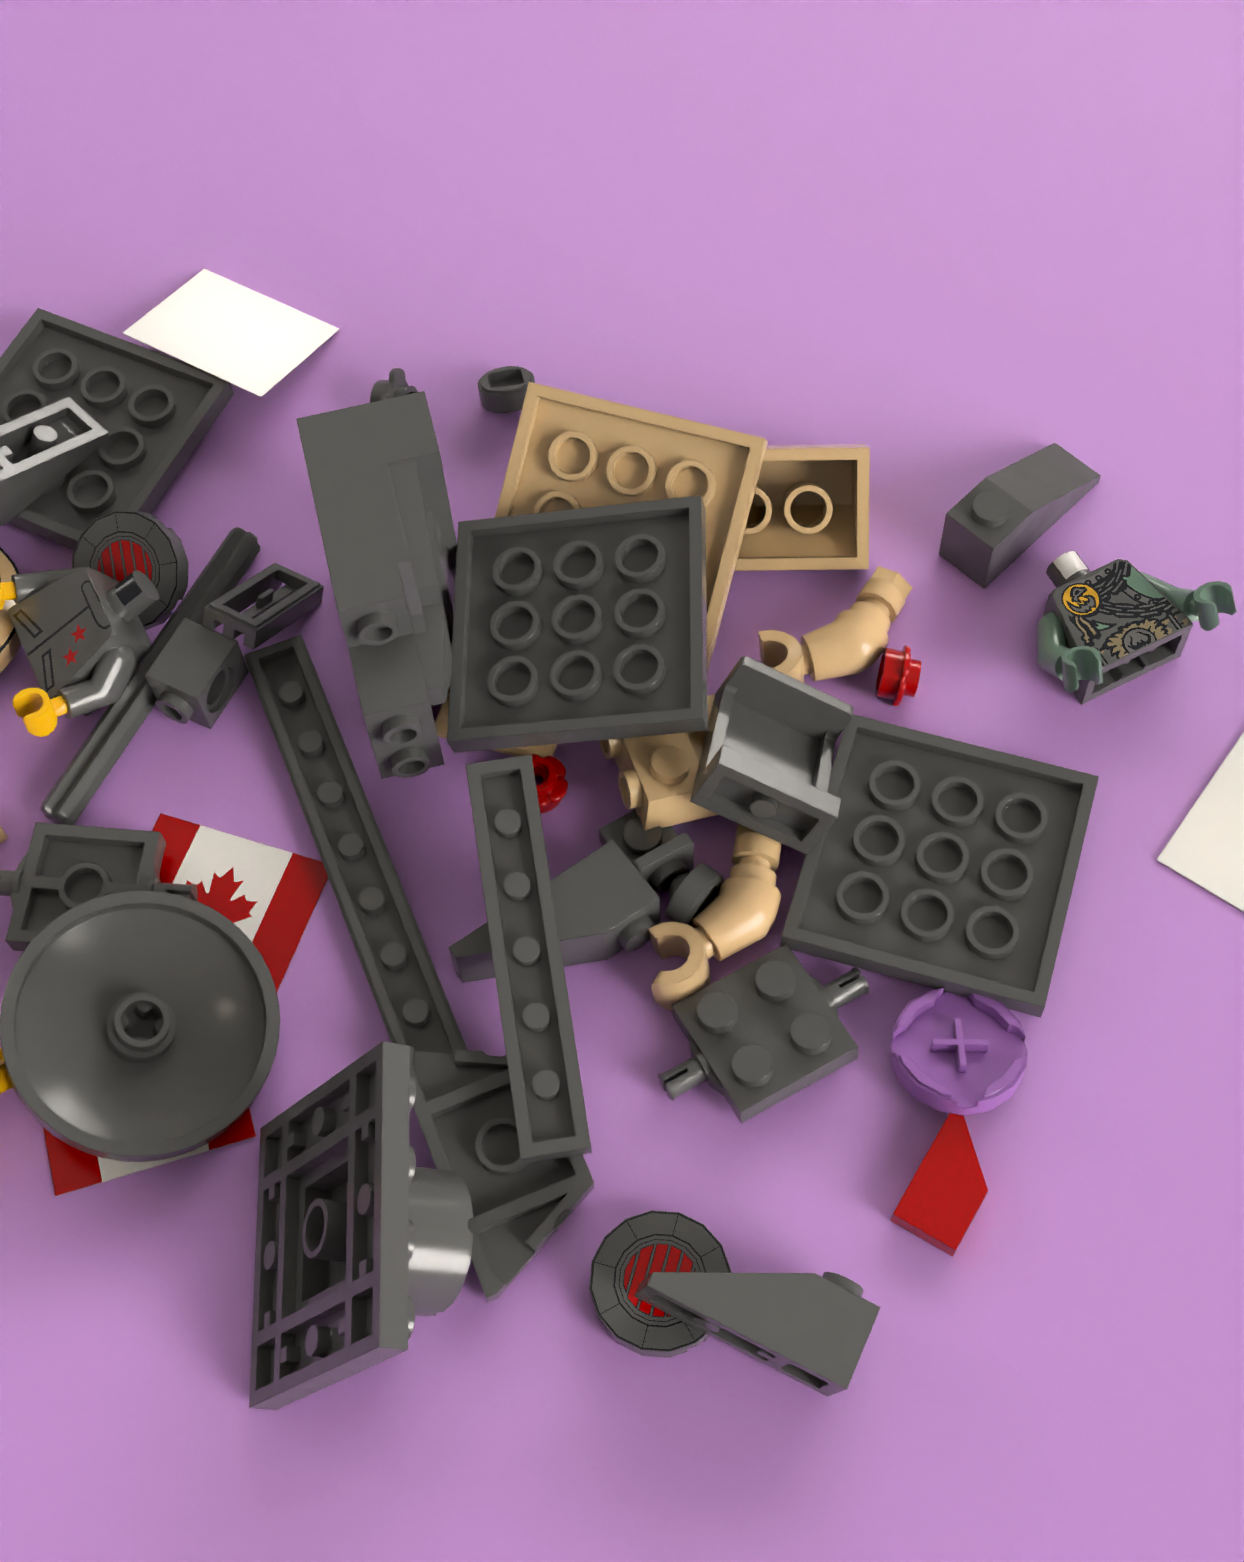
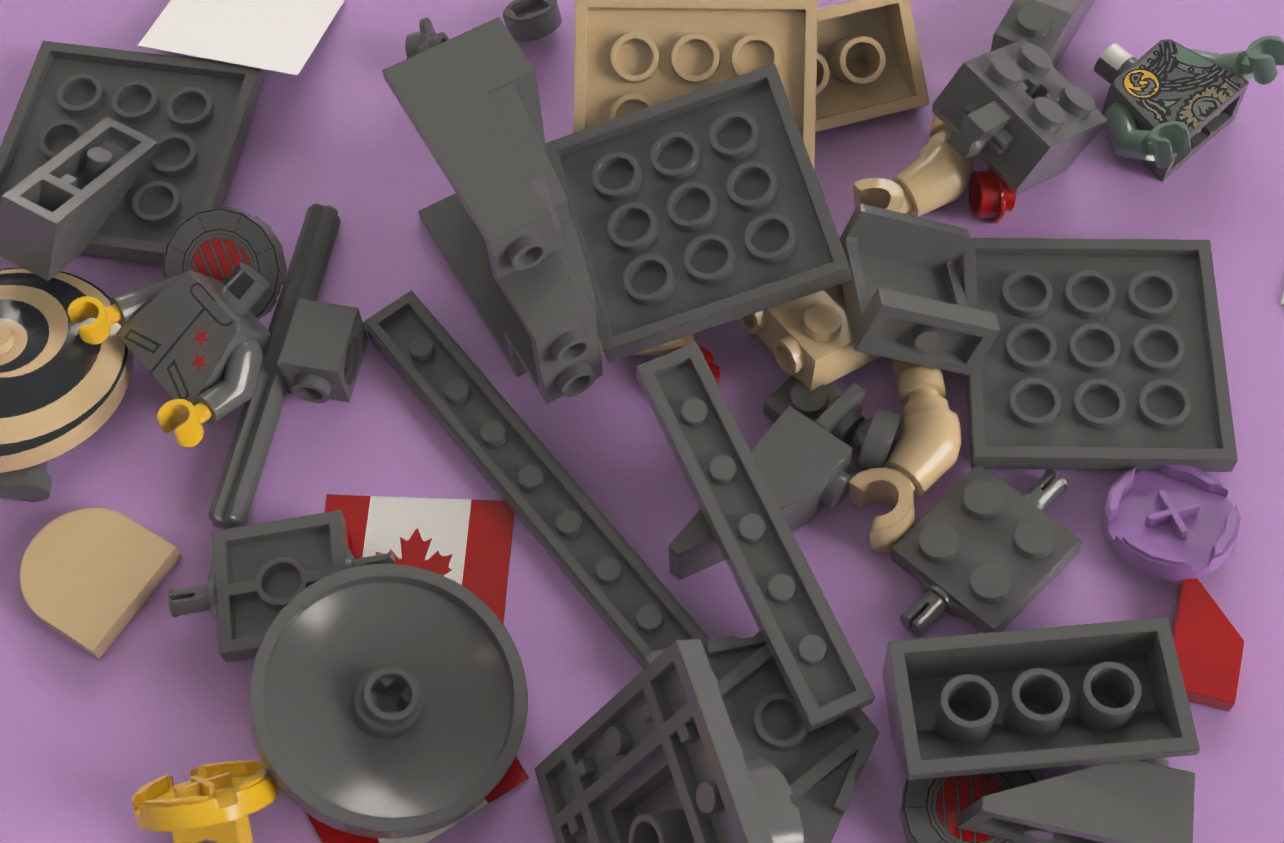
camera: 15 degrees left, 0 degrees up
dark grey tile [202,563,324,649] -> none
none -> dark grey slope [882,617,1200,780]
none -> dark grey hinge [932,39,1108,195]

